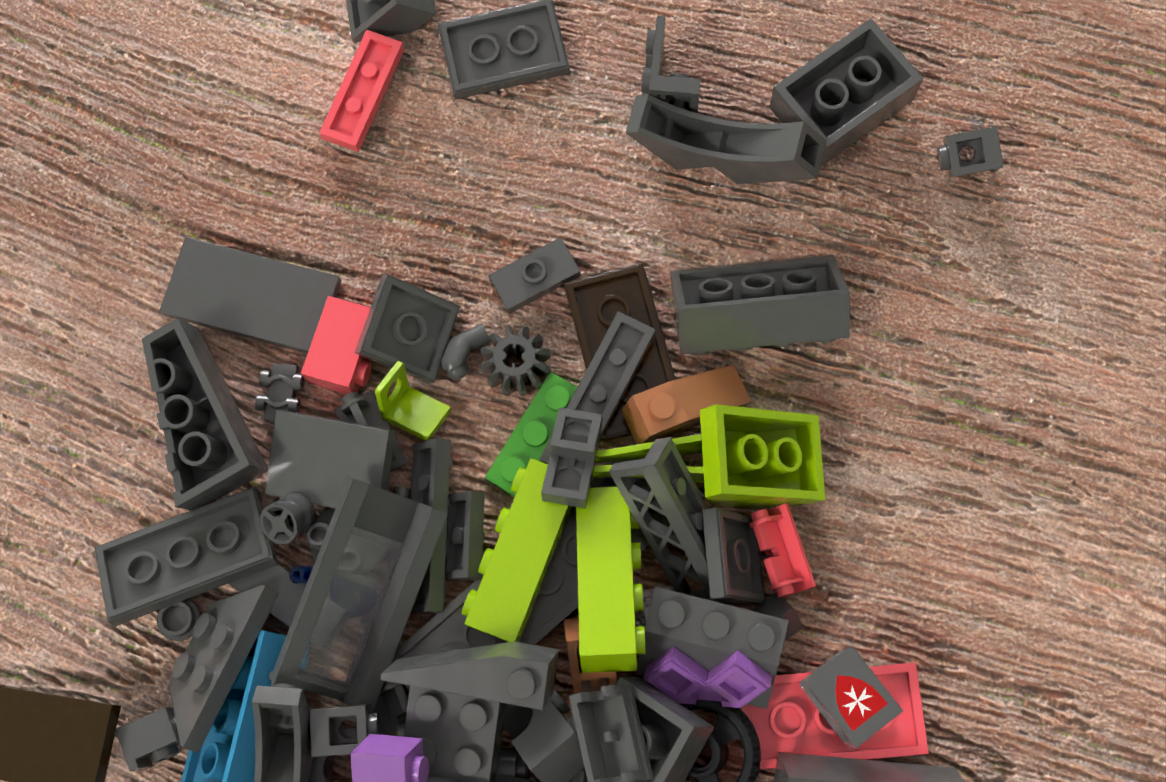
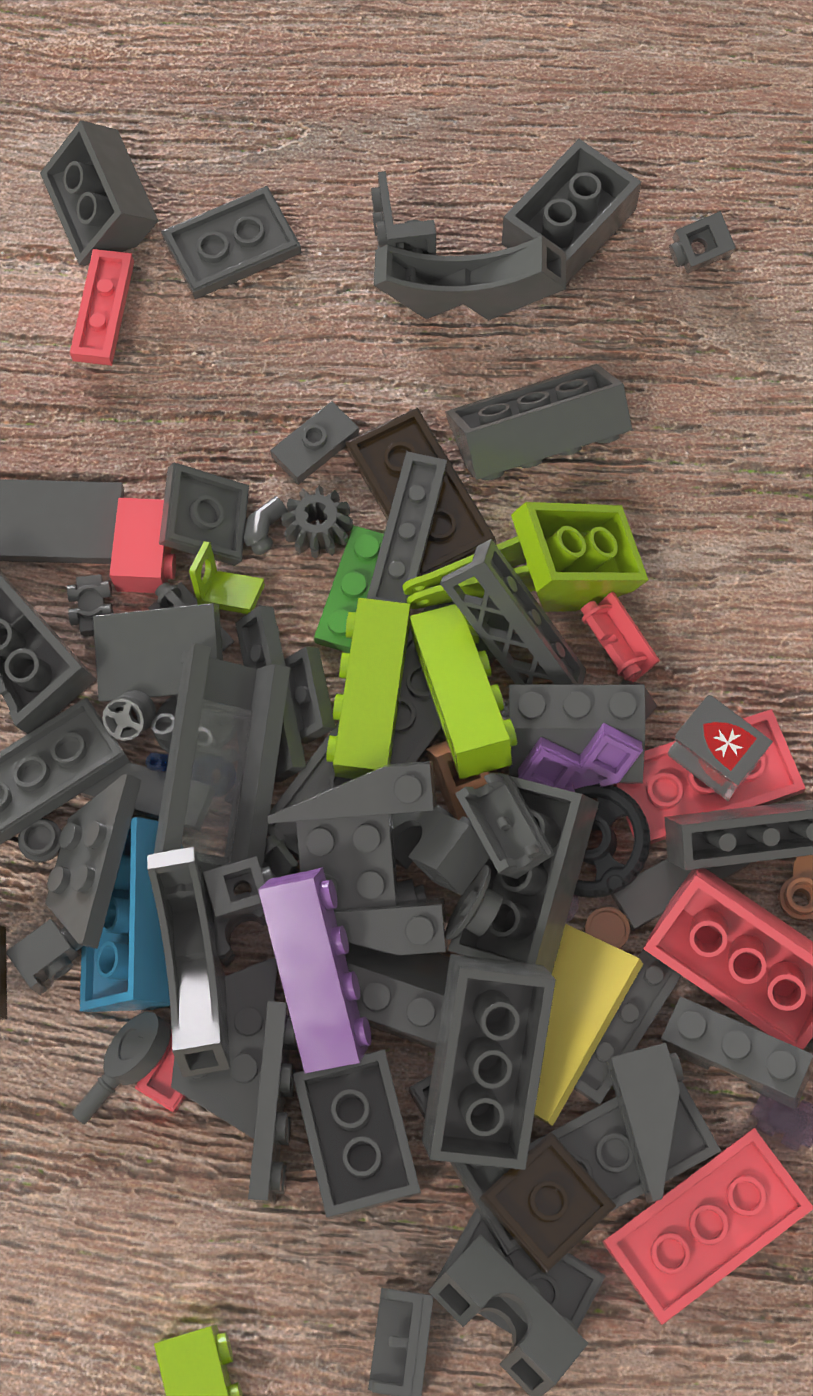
camera: 20 degrees left, 5 degrees down
dark grey slope [541,408,603,508] -> none
nougat slope [621,365,751,445] -> none
dark grey tile [702,507,765,605] -> none

